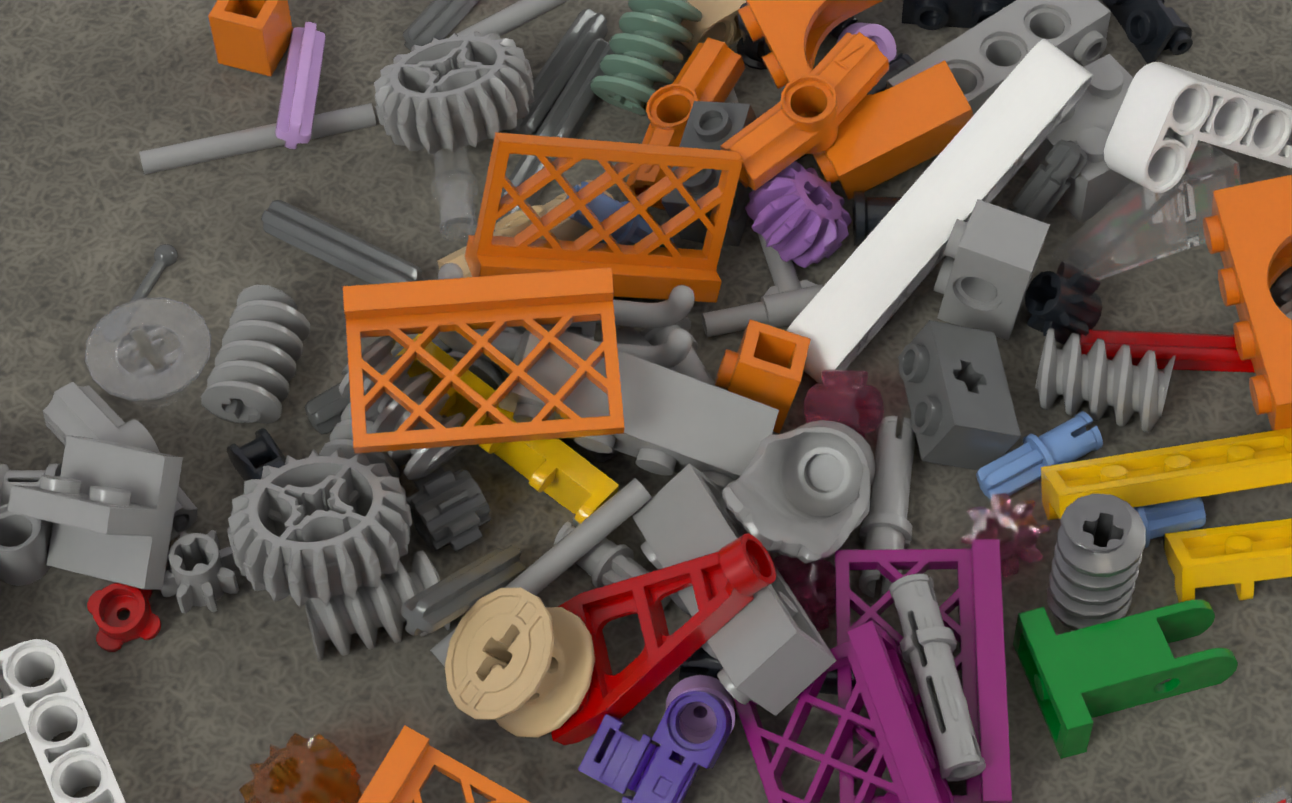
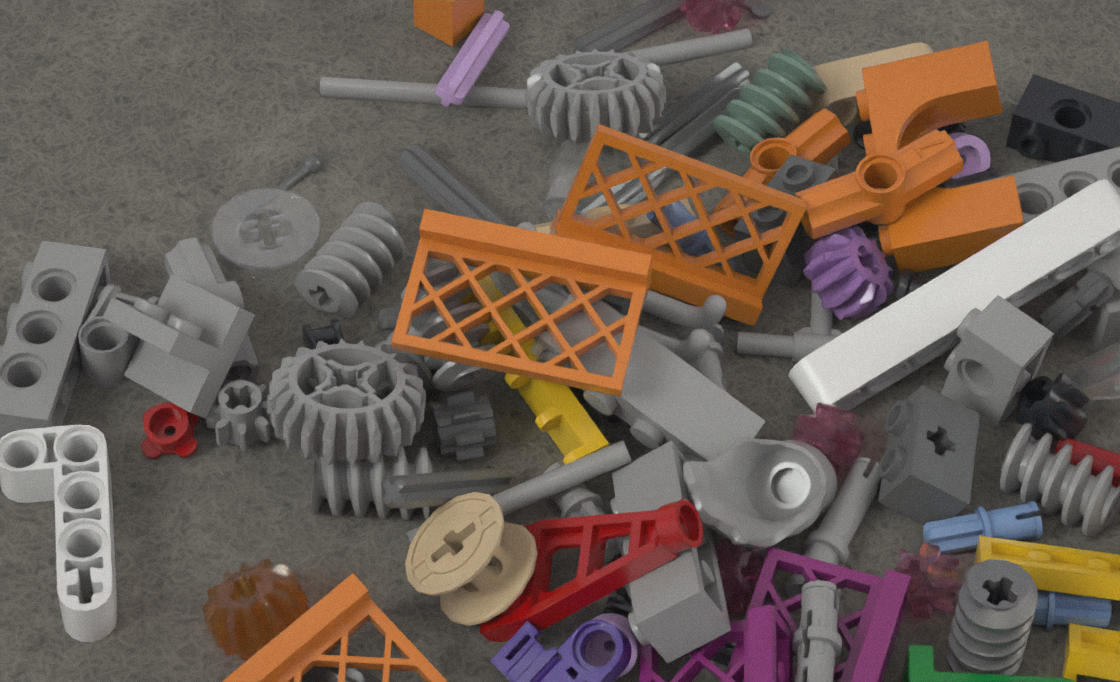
camera: 15 degrees right, 5 degrees down
orange brick [715,319,811,434] -> none

